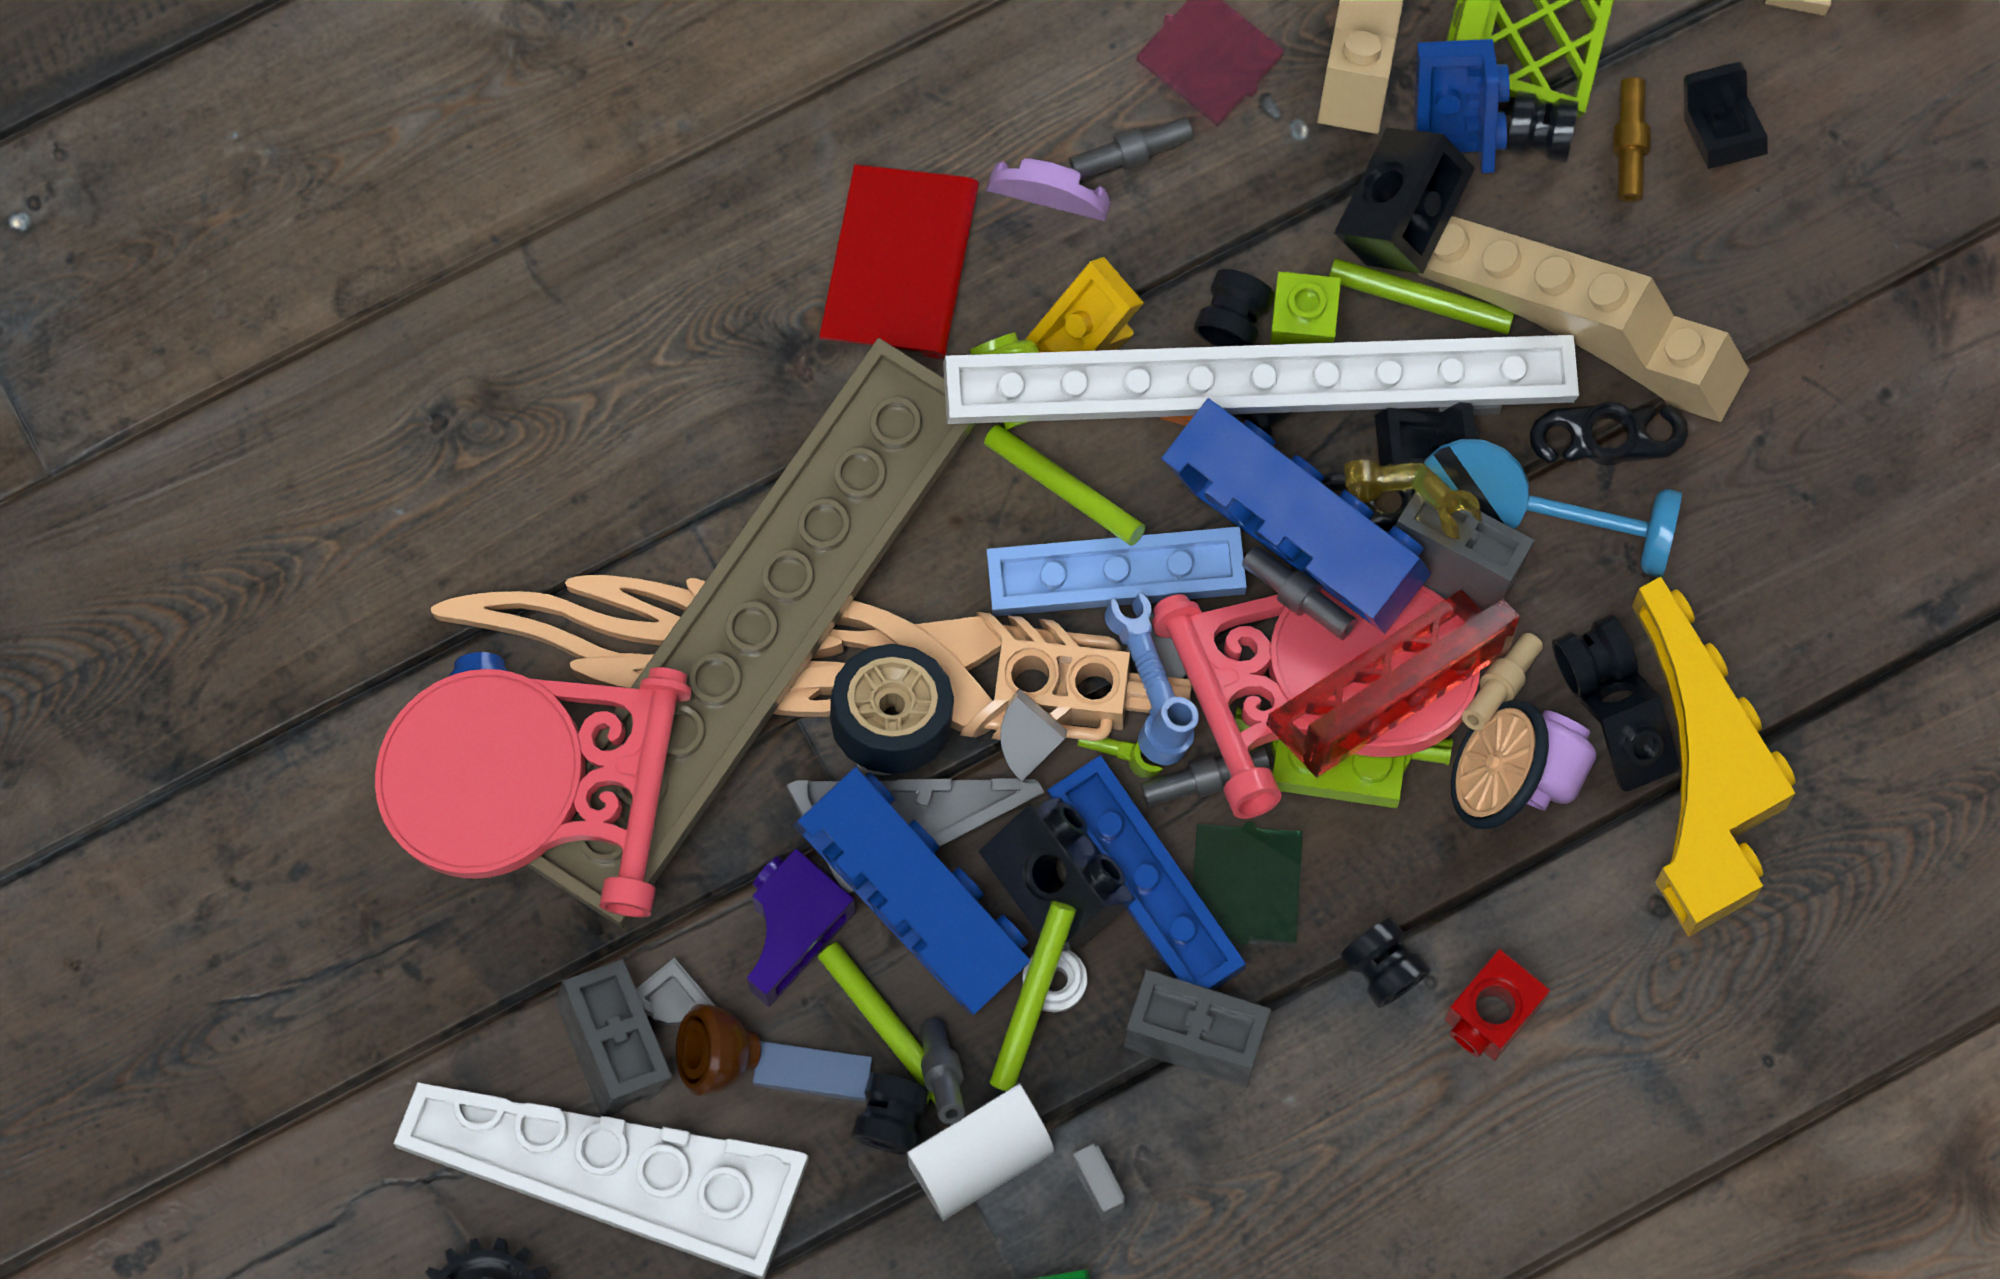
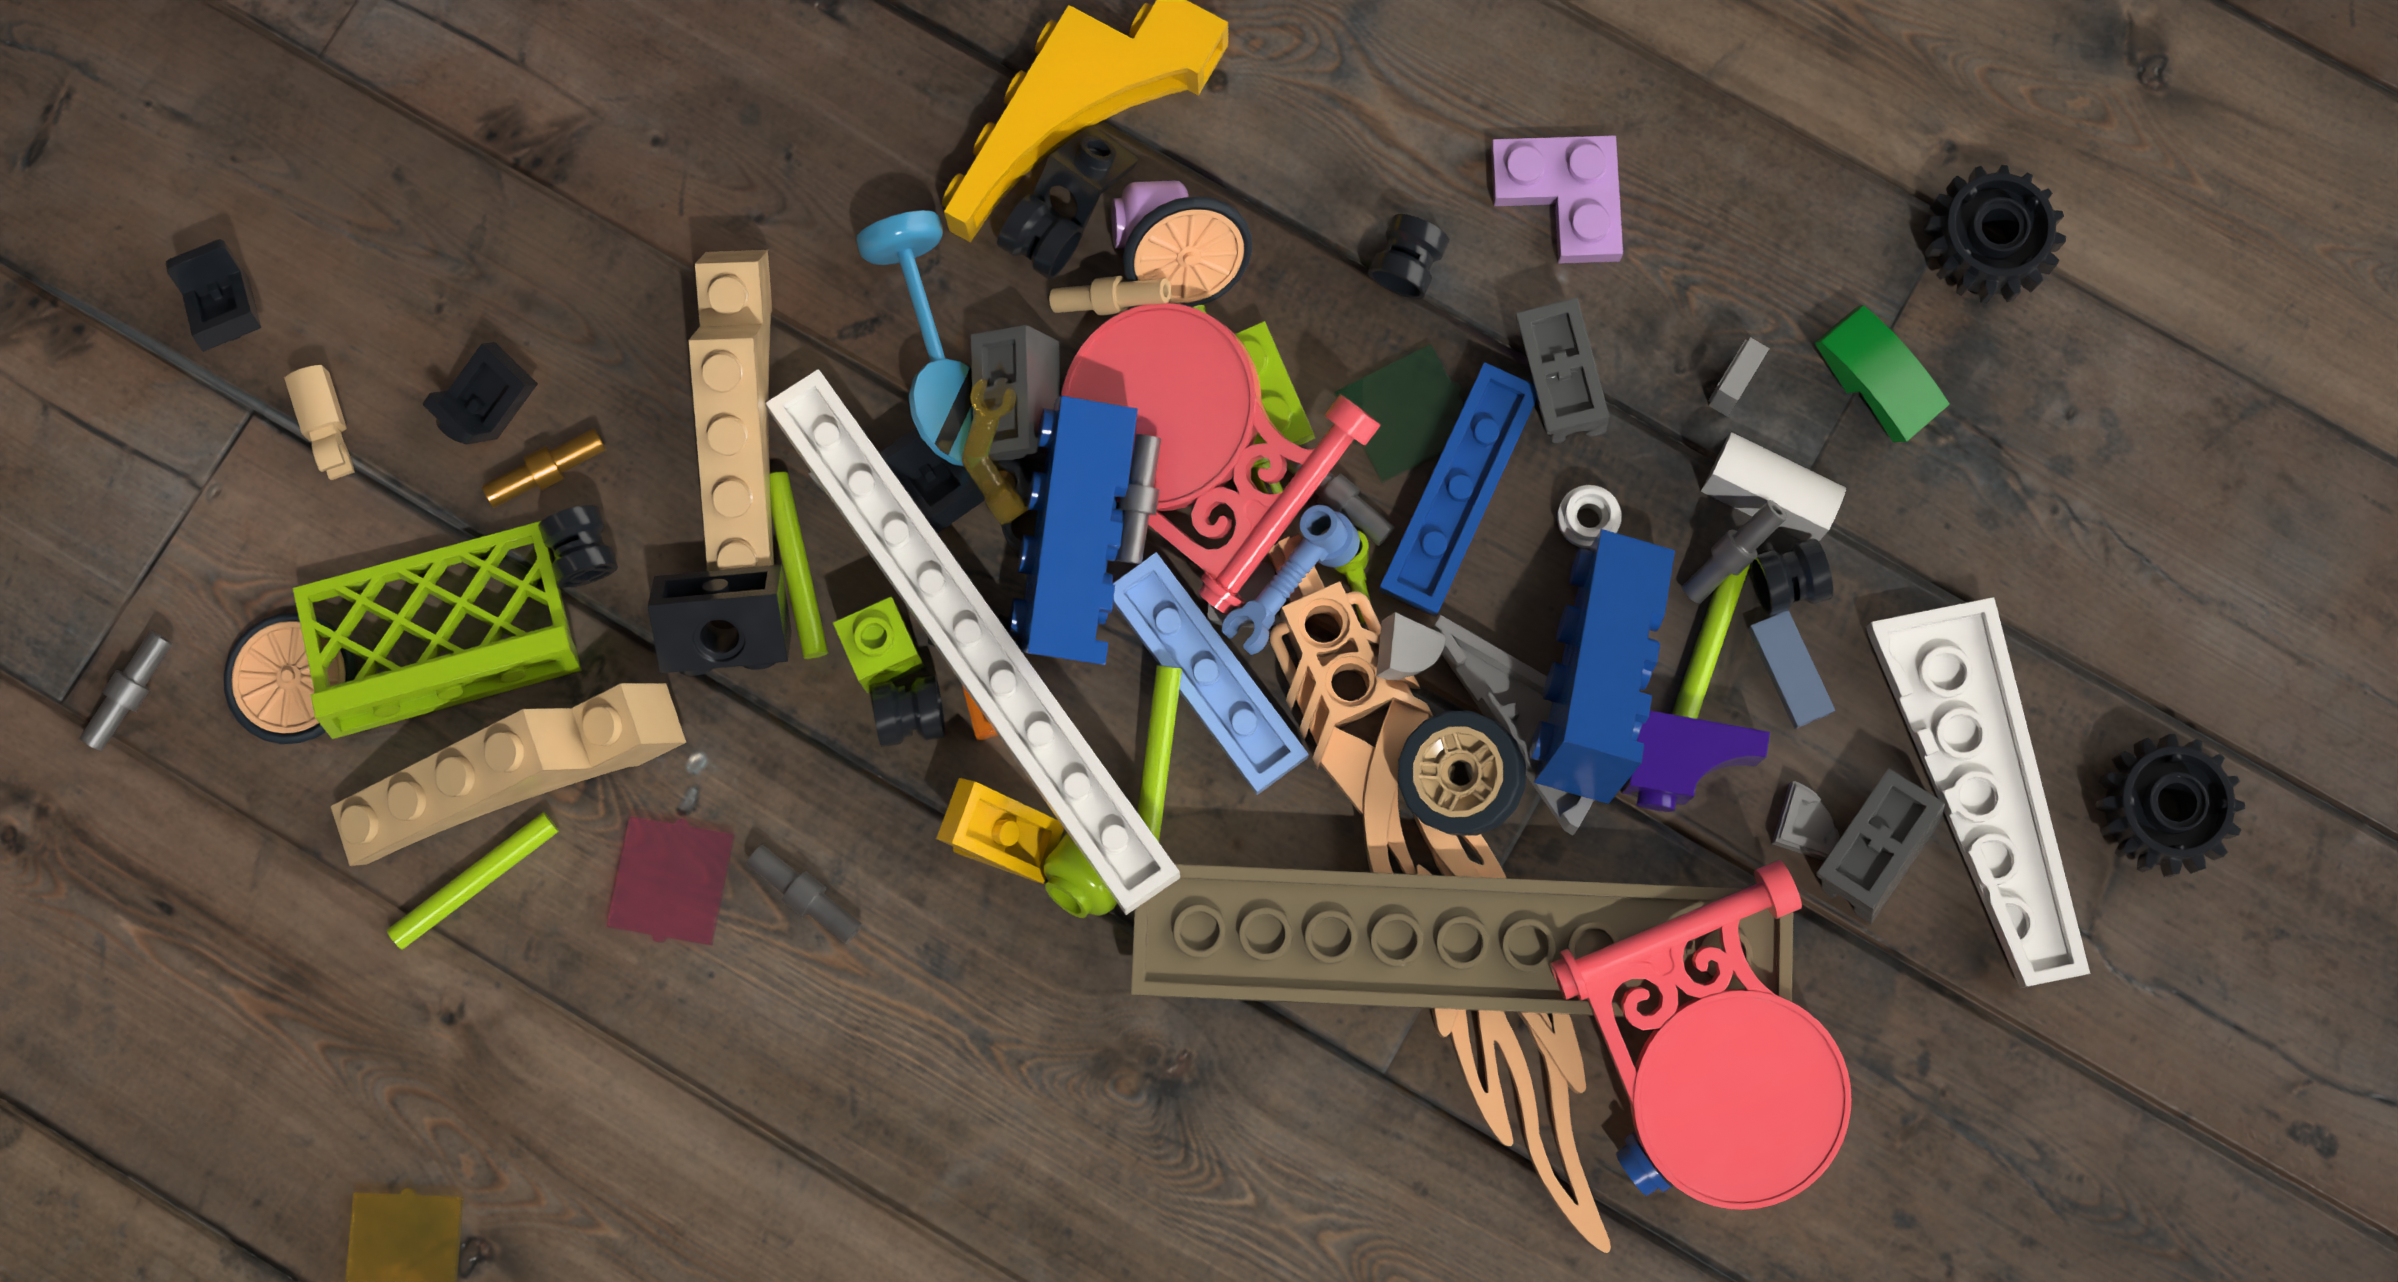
camera: 120 degrees left, 5 degrees up
reddish brown brick [676,1004,761,1096] -> none
red piece [819,164,979,360] -> none
black brick [978,798,1136,952] -> none
lavender tile [986,159,1111,221] -> none
lime bar [989,901,1076,1091] -> none
clear red fence [1266,589,1520,778] -> none
blue bracket [1414,39,1510,173] -> none
red brick [1445,949,1550,1061] -> none
black piece [1530,402,1688,466] -> none
none -> lavender plate [1491,136,1623,263]

